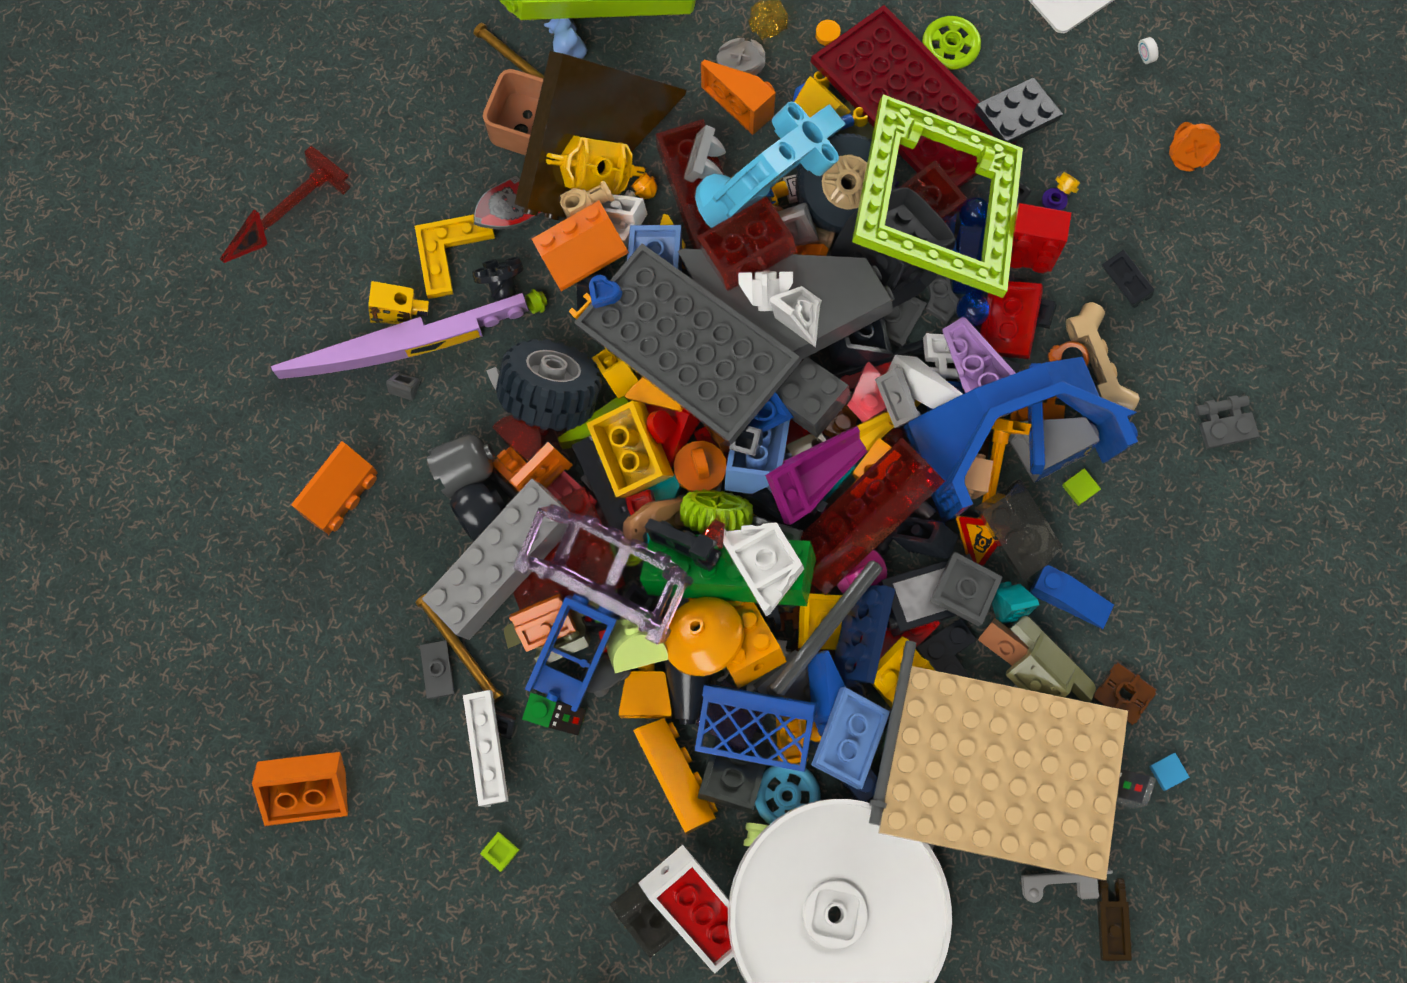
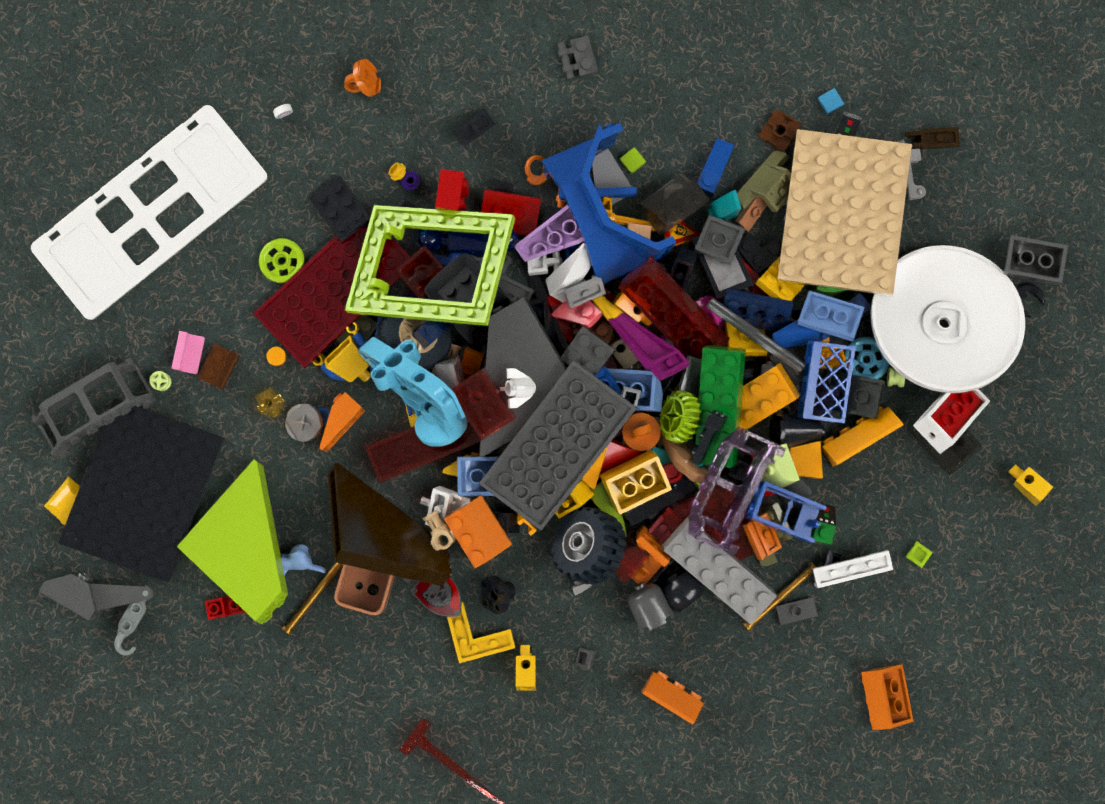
camera: 90 degrees left, 10 degrees up
lavender slope [271,293,528,379] -> none
lime plate [525,289,547,314] -> none
yellow plate [546,135,645,195] -> none
blue tile [589,275,622,309] -> none
light orange plate [631,173,657,199] -> none
red tile [647,410,677,444] -> none
light orange dish [663,597,744,676] -> none
light grey tile [684,125,726,182] -> none
clear red piece [703,519,725,549] -> none
white wing [716,522,804,616] -> none
white slope [770,286,822,348] -> none
dark grey bar [869,641,916,826] -> none
tan plate [1066,302,1140,411] -> none
none -> dark blue slope [412,321,451,349]

